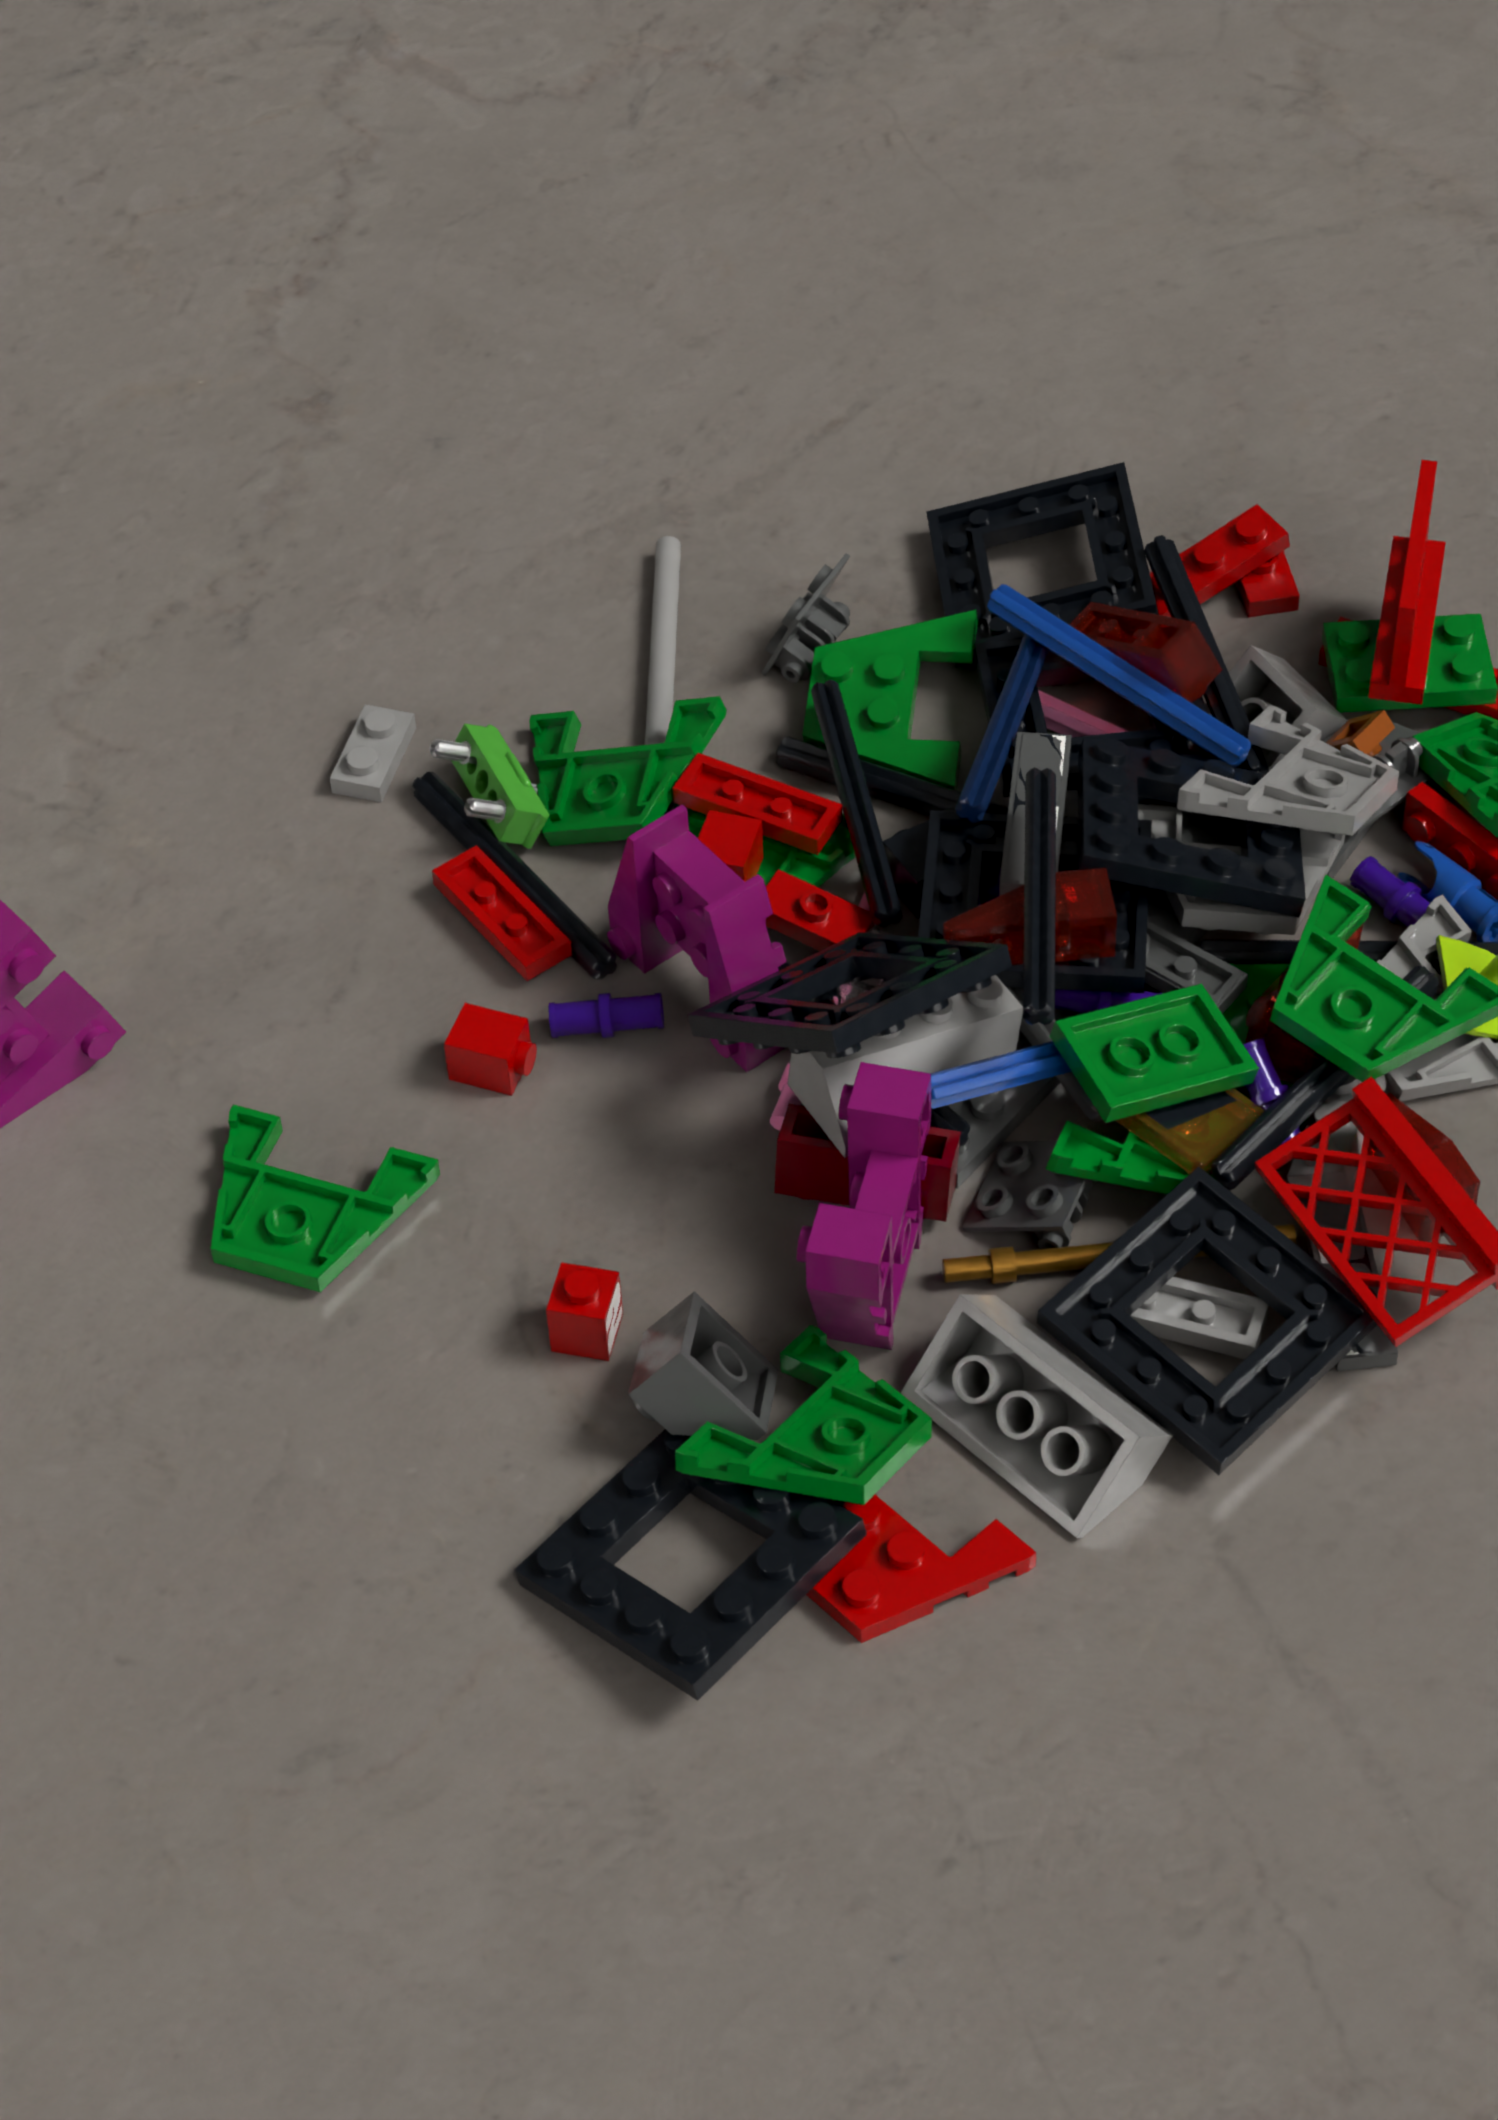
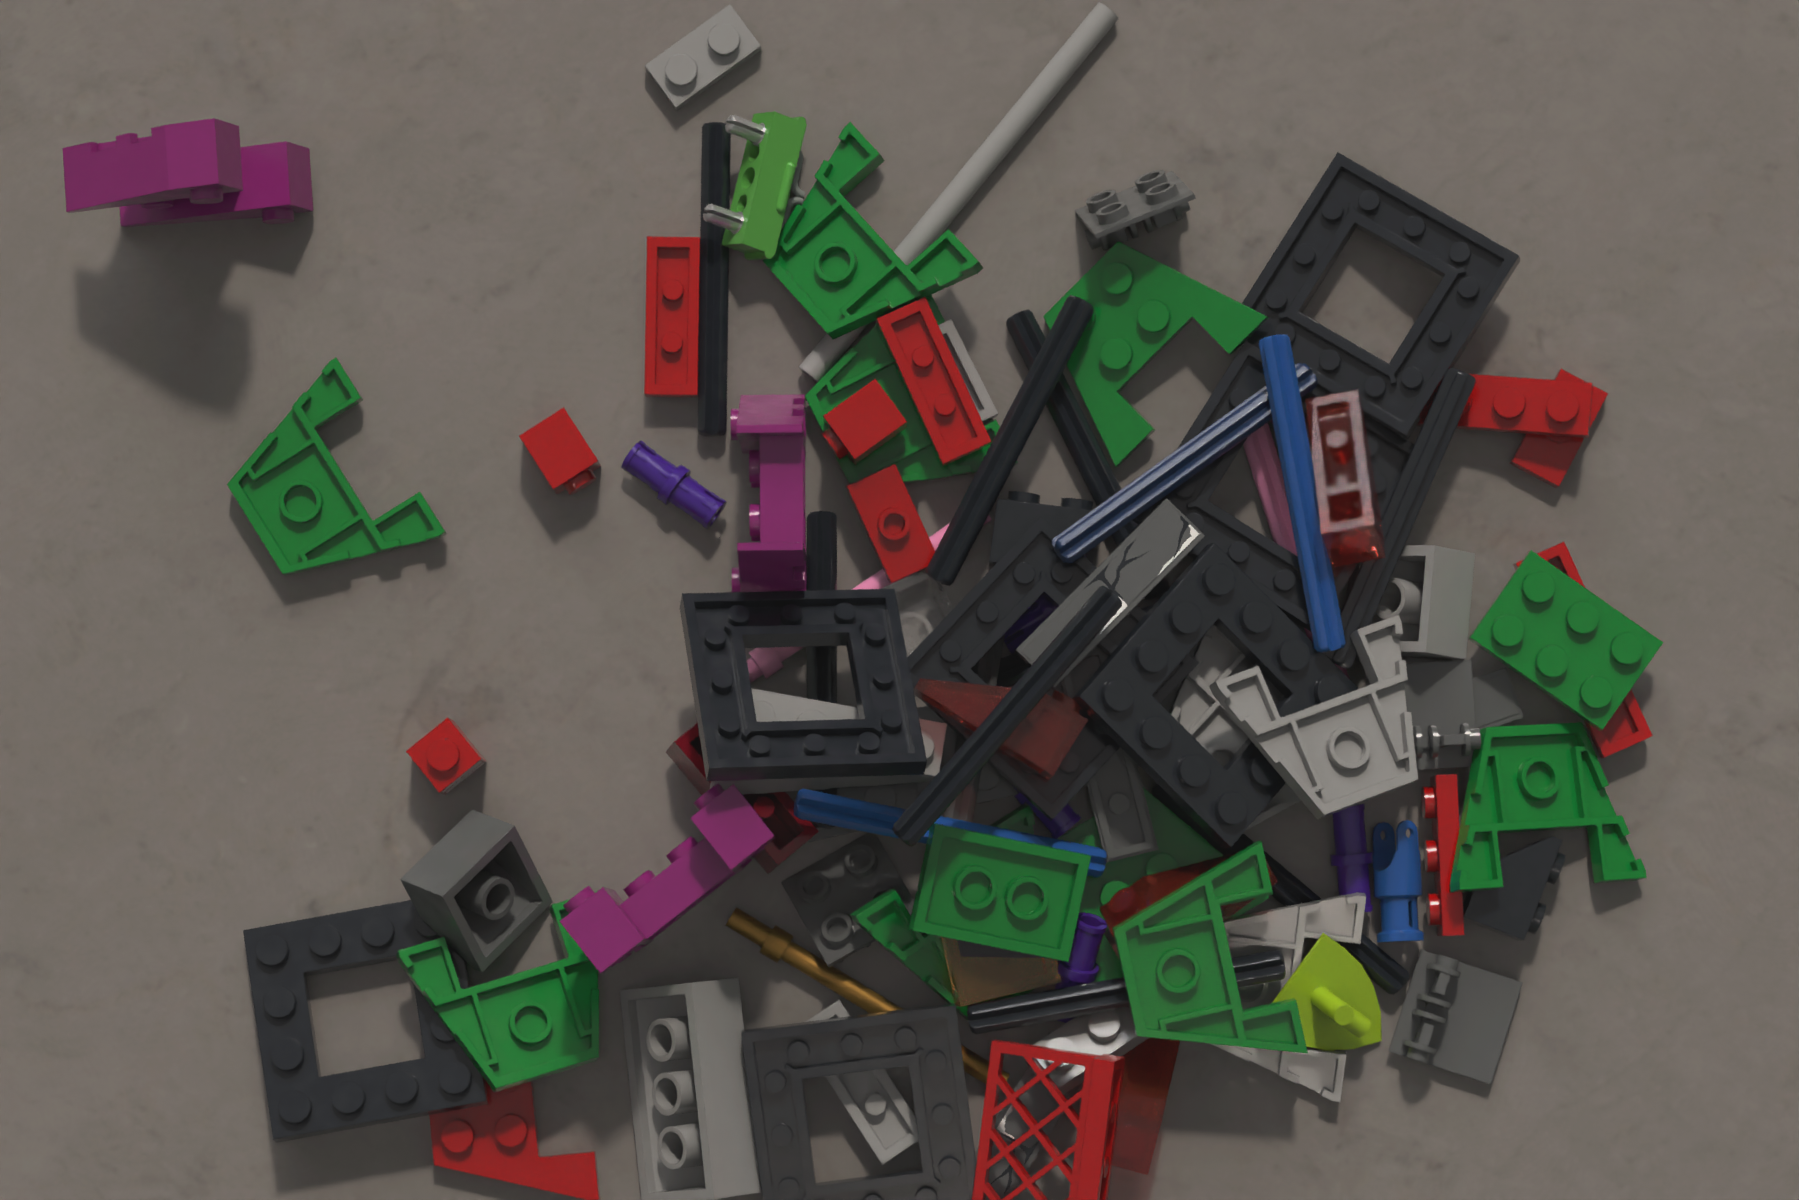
camera: 35 degrees right, 35 degrees up
dark orange plate [1325,710,1395,757] -> none
red fence [1368,460,1446,705] -> none

